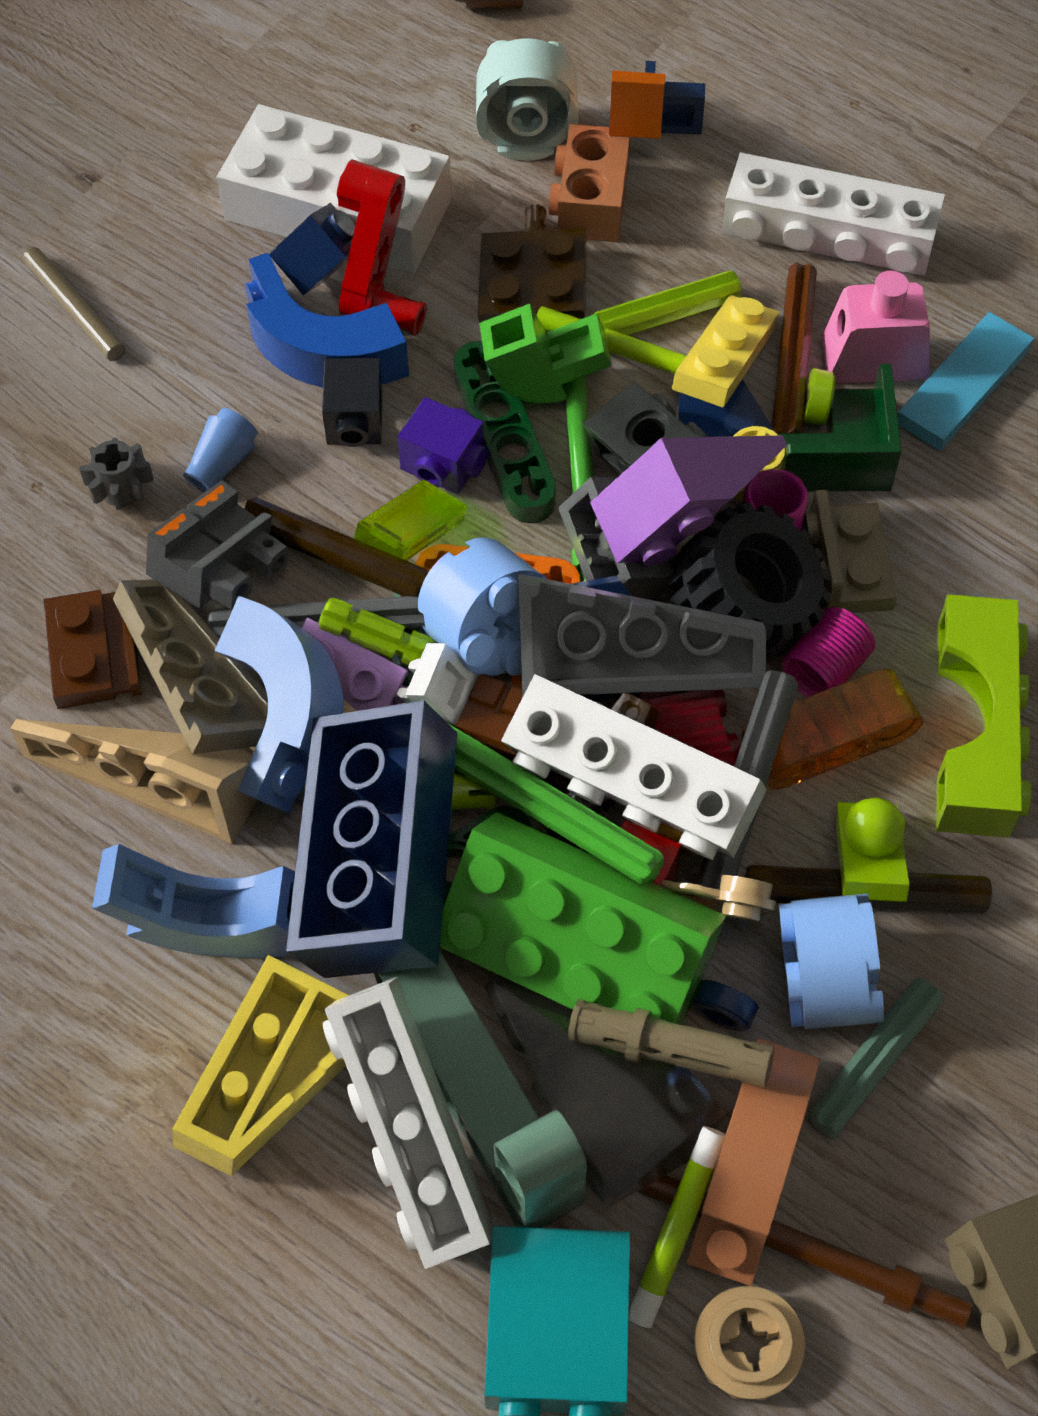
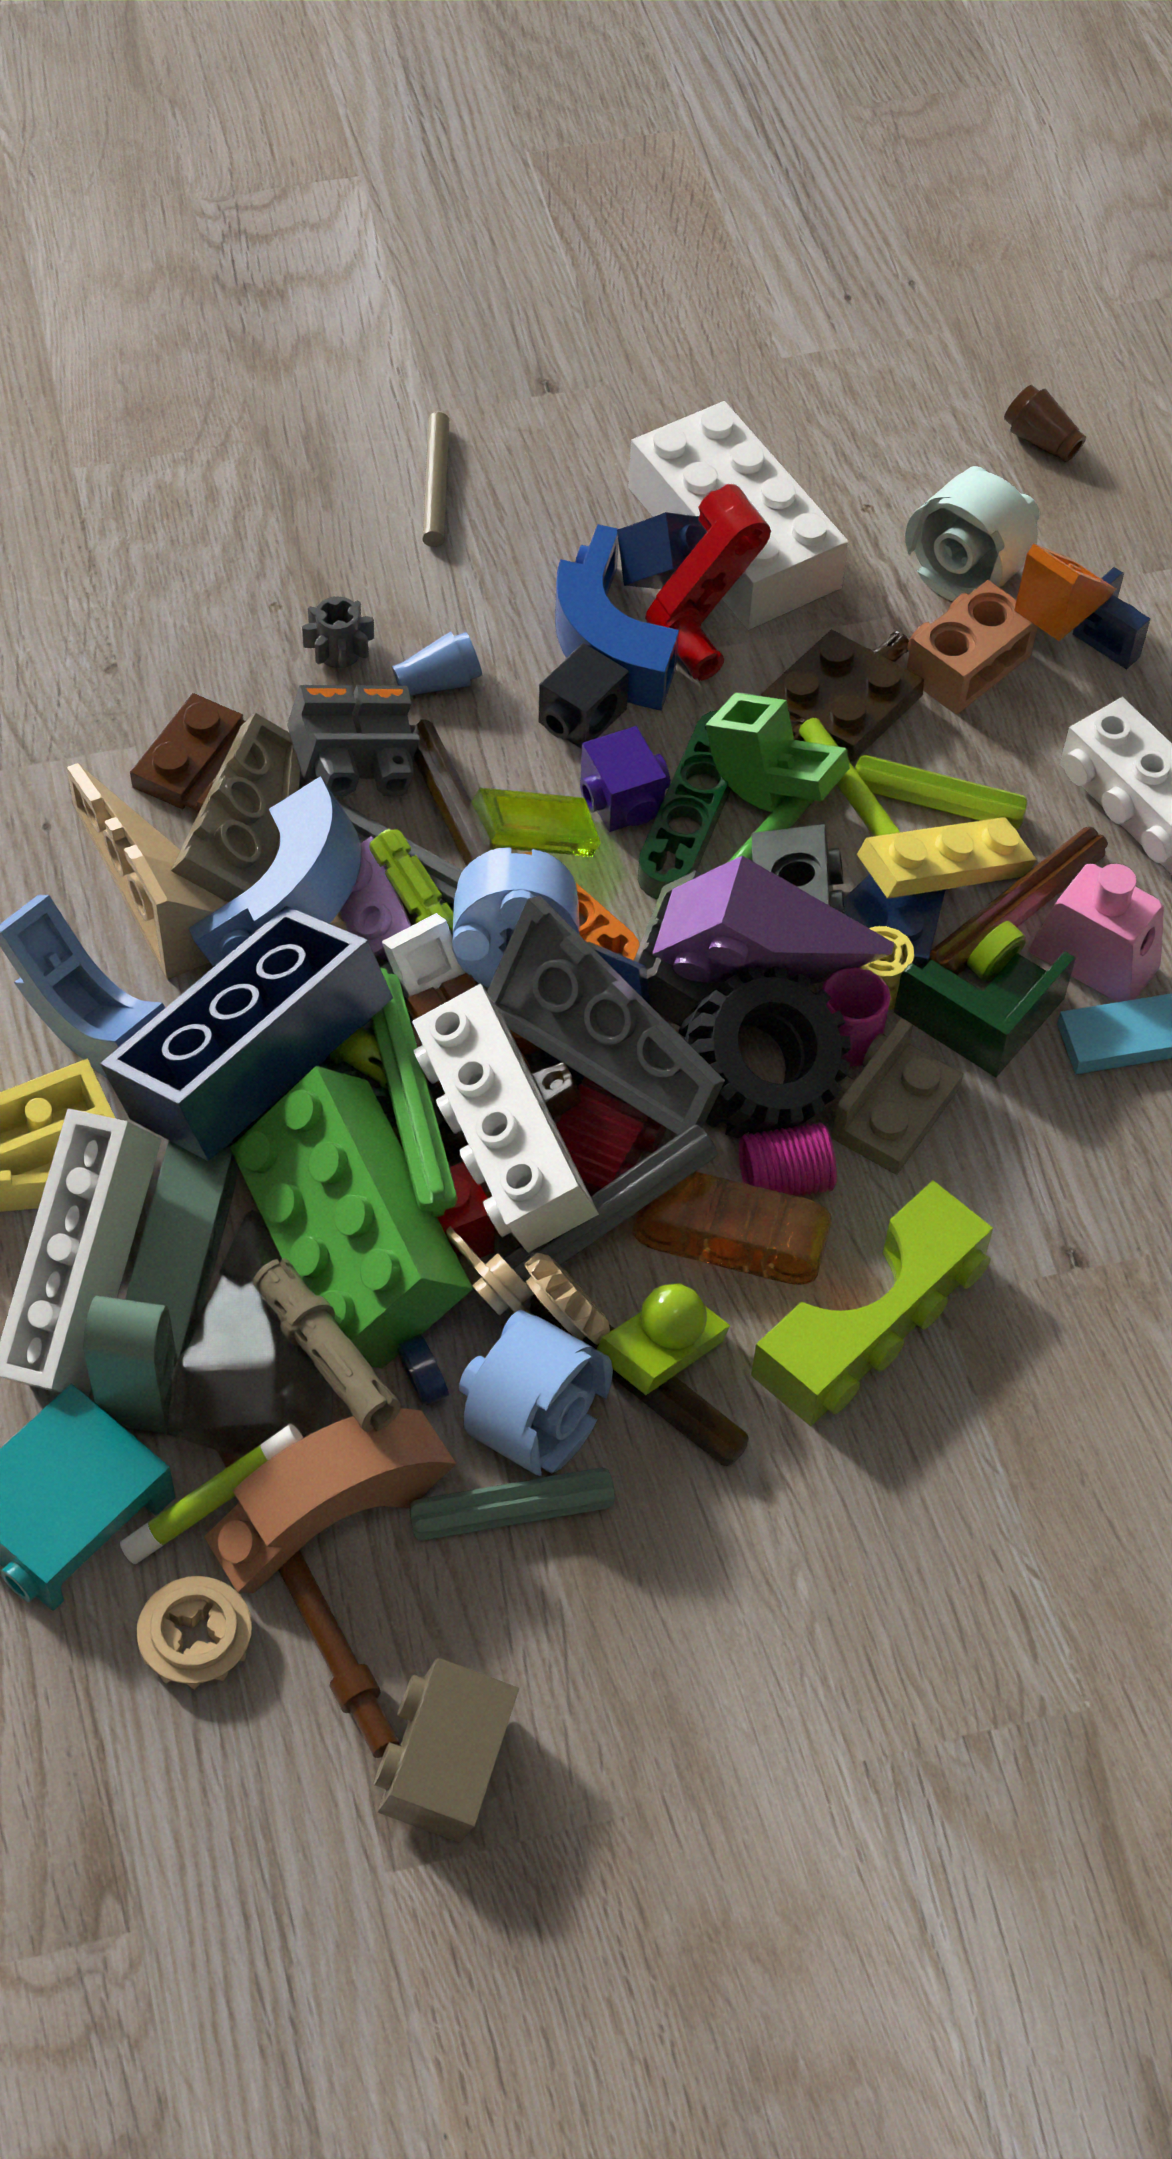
camera: 35 degrees right, 5 degrees down
none -> tan gear [524,1253,610,1345]

